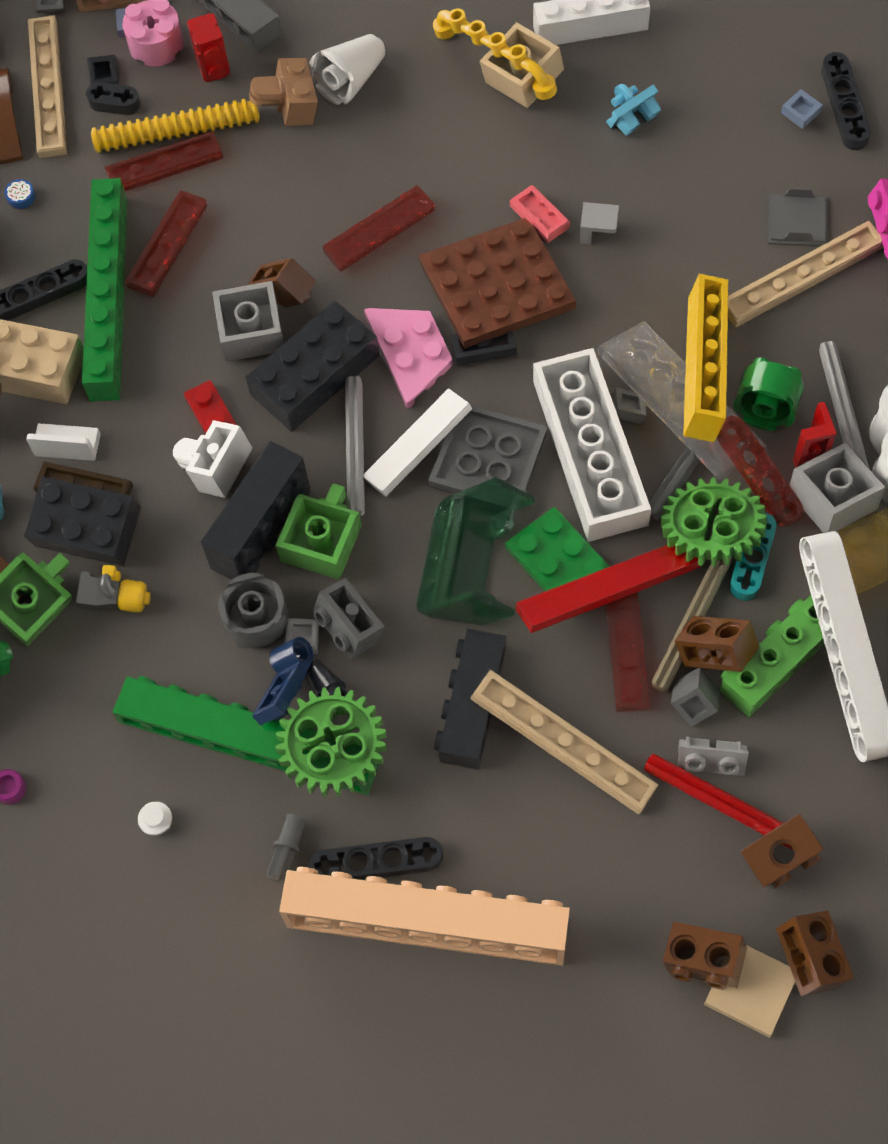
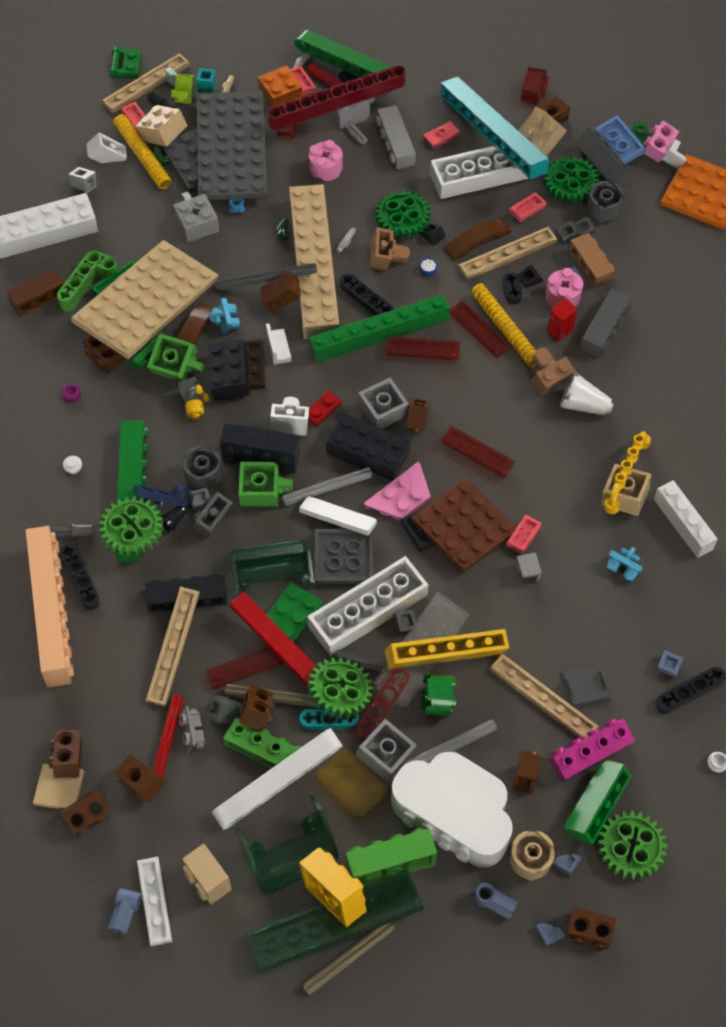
camera: 65 degrees right, 5 degrees down
red panel [793,402,837,468] -> none

